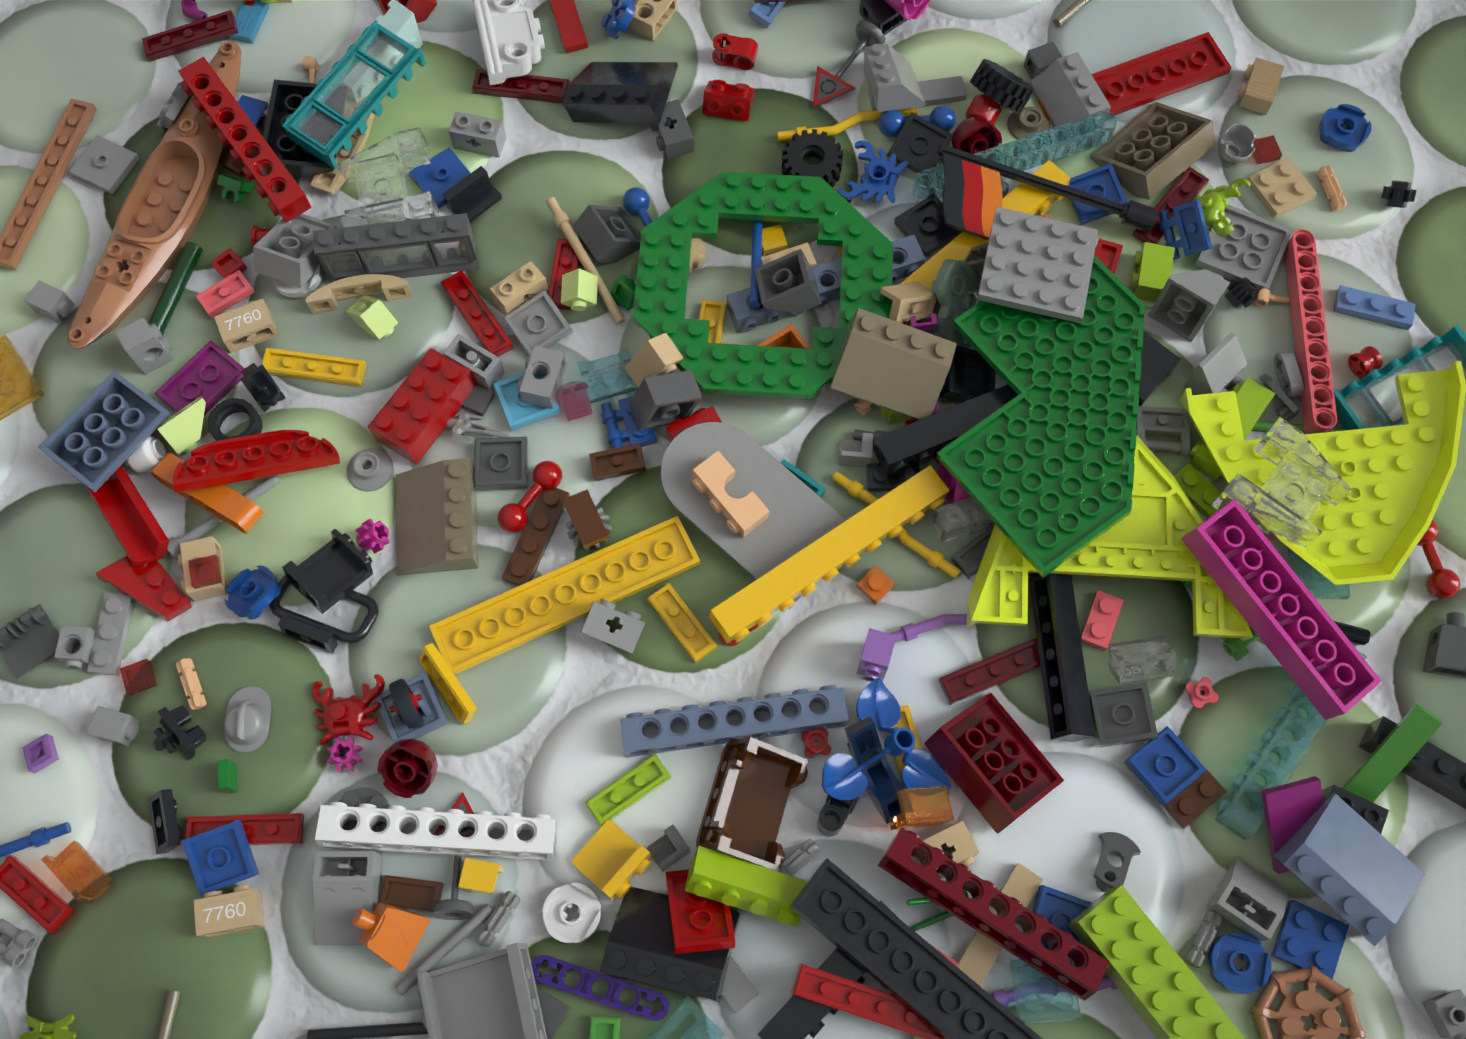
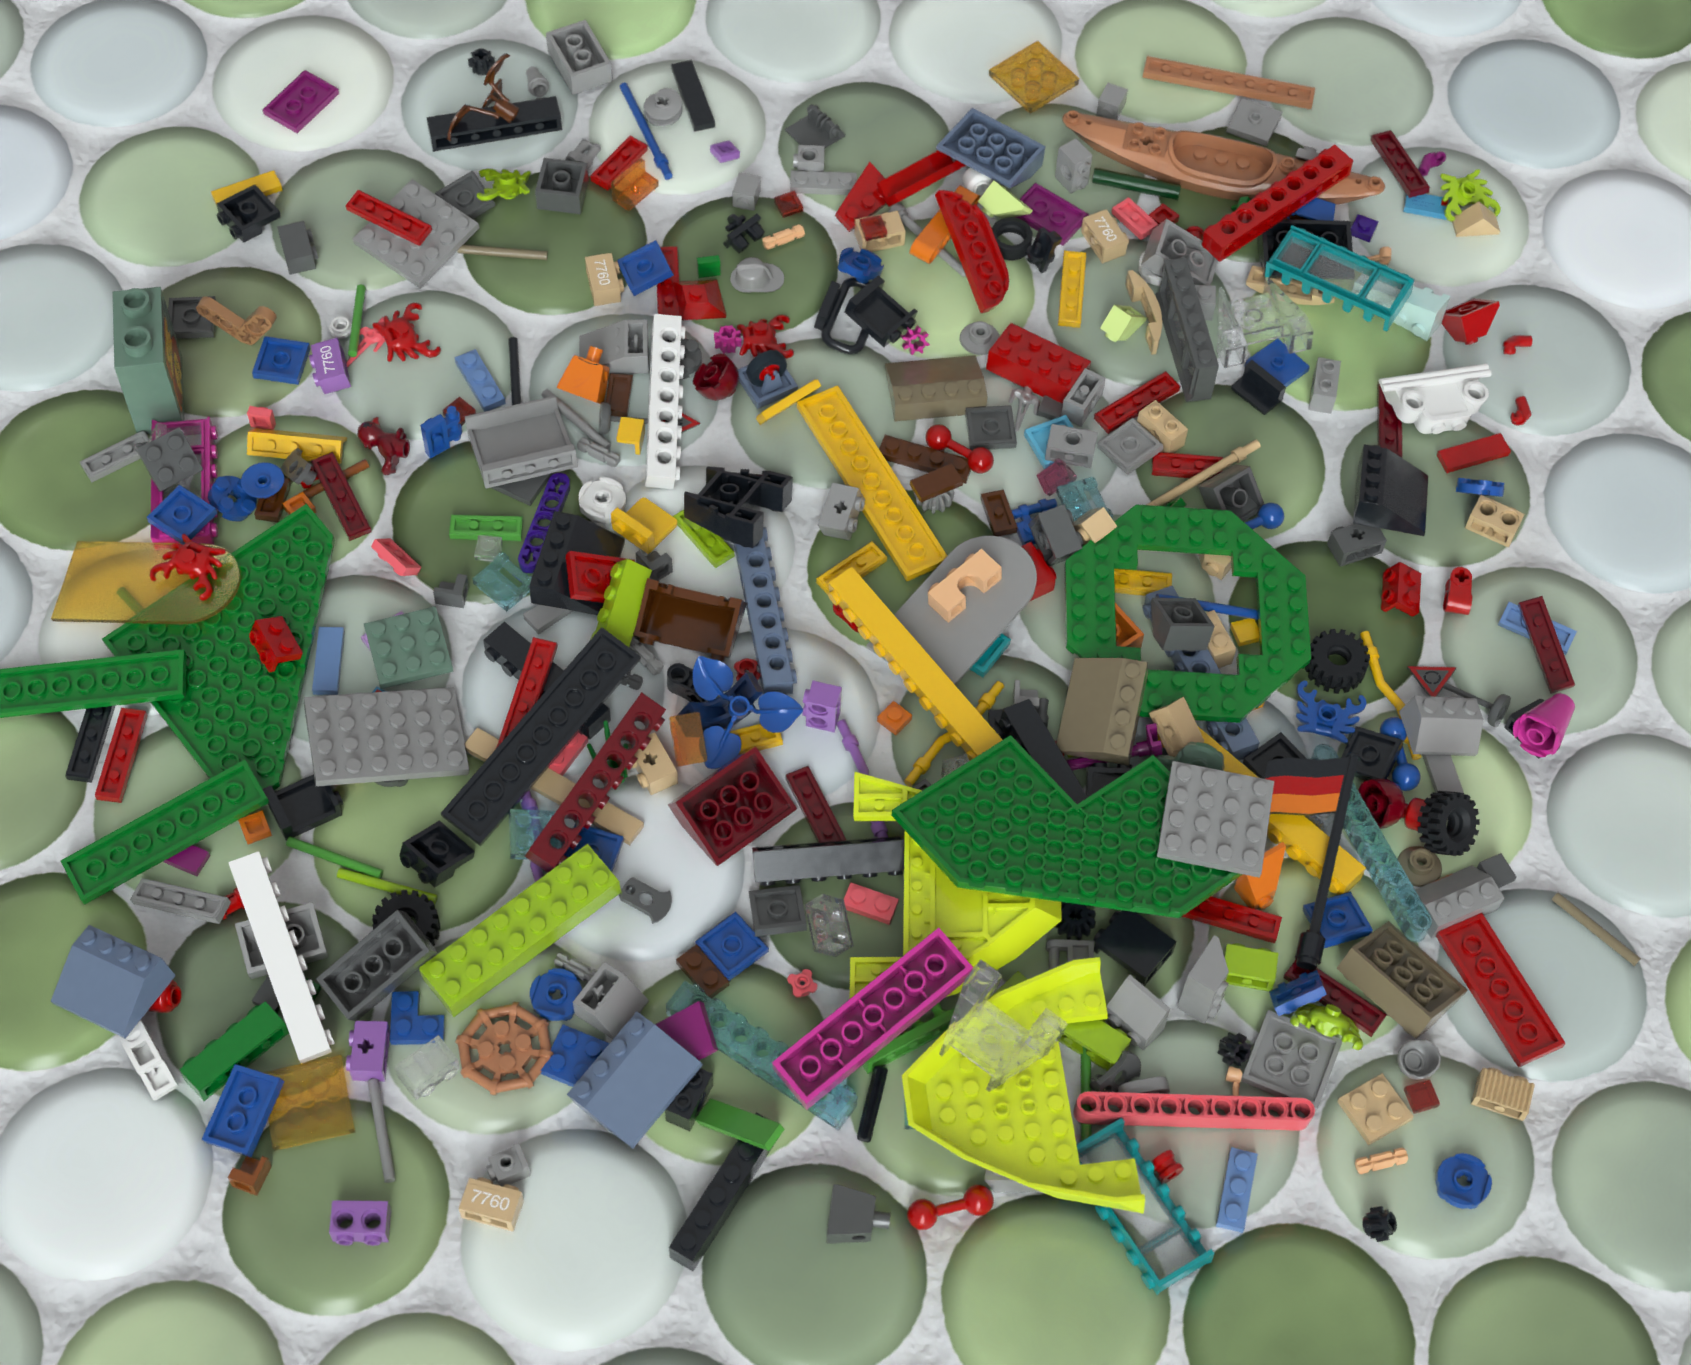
camera: 85 degrees right, 10 degrees down
black plate [148,789,182,854] -> none
yellowish green brick [561,268,598,311] -> none
none -> dark grey brick [535,158,589,214]
none -> red slope [673,280,726,320]
none -> black wedge [684,466,793,548]
none -> dark purple plate [1351,214,1379,242]

